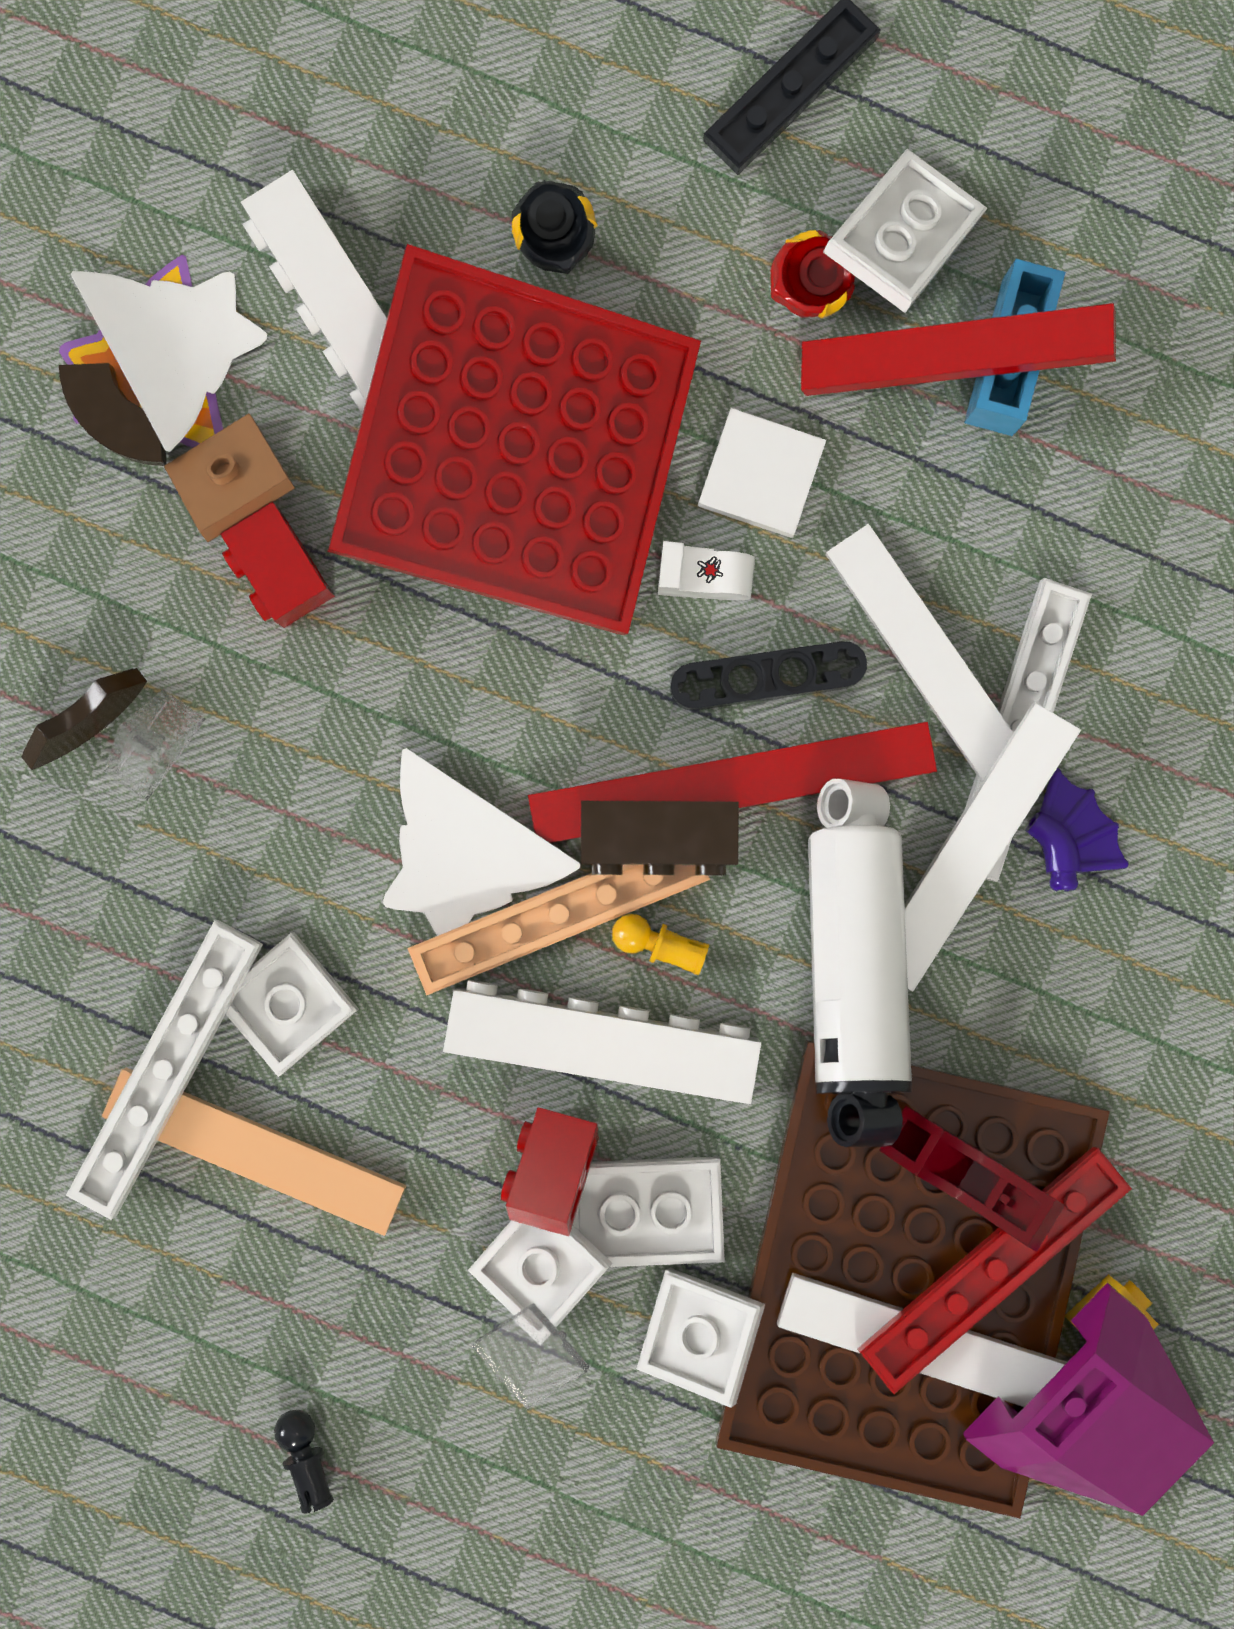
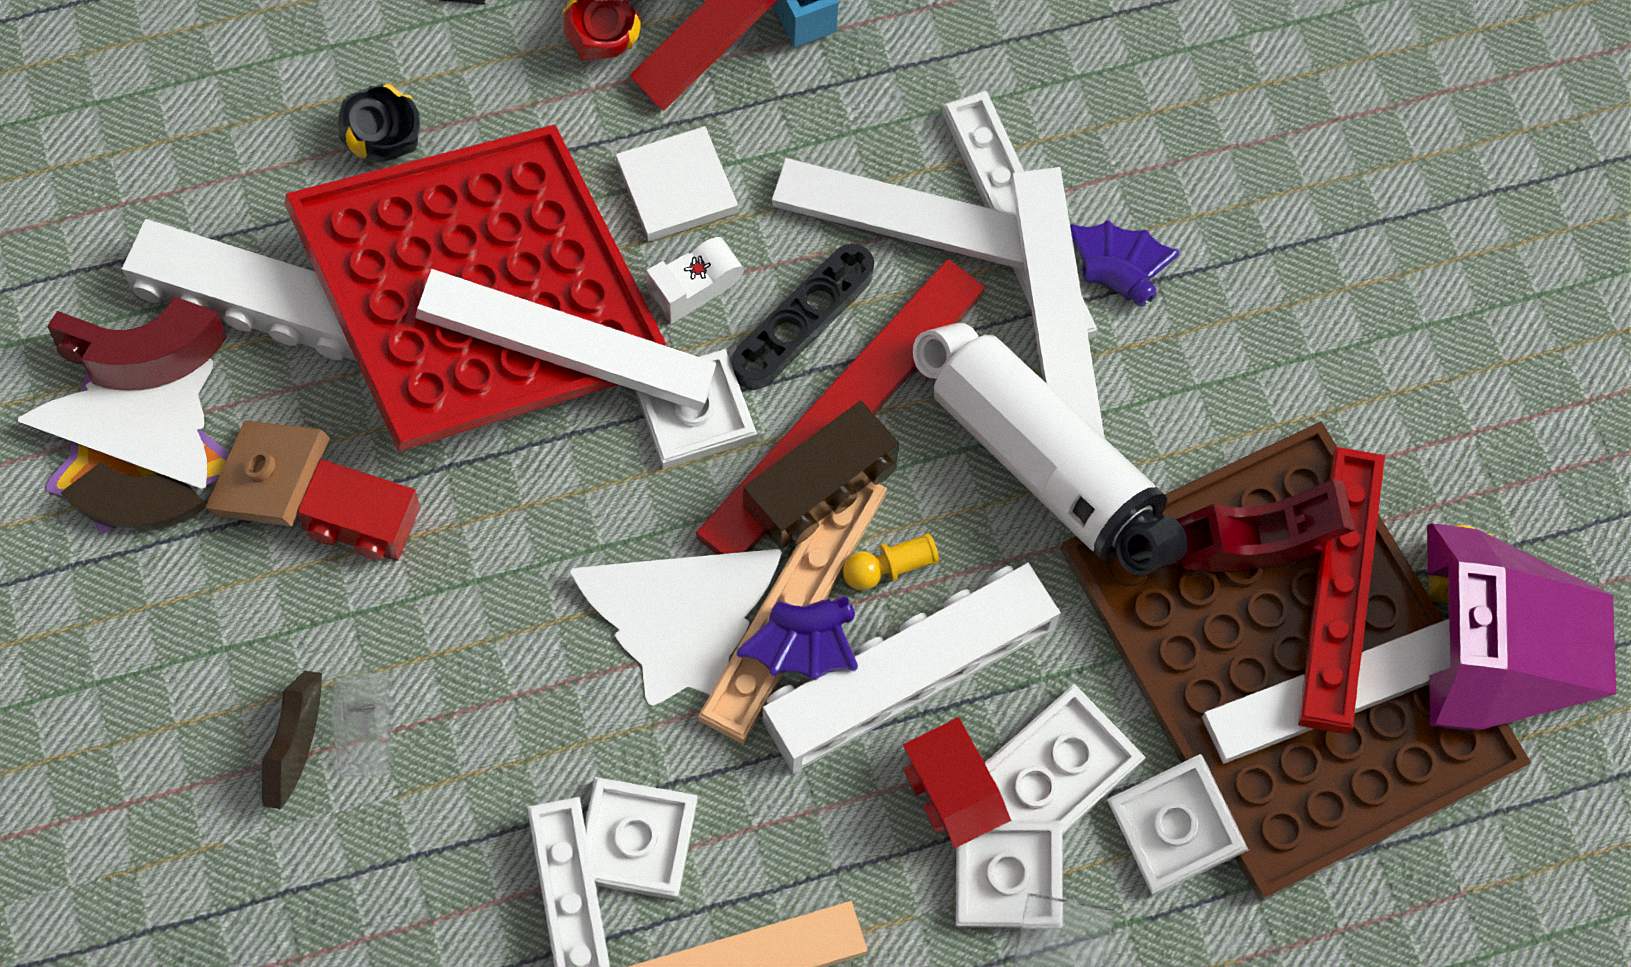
camera: 45 degrees left, 20 degrees down
none -> dark red arch [47,296,227,390]
none -> white tile [415,269,716,411]
none -> white tile [635,349,757,470]
none -> dark purple arm [736,596,858,680]

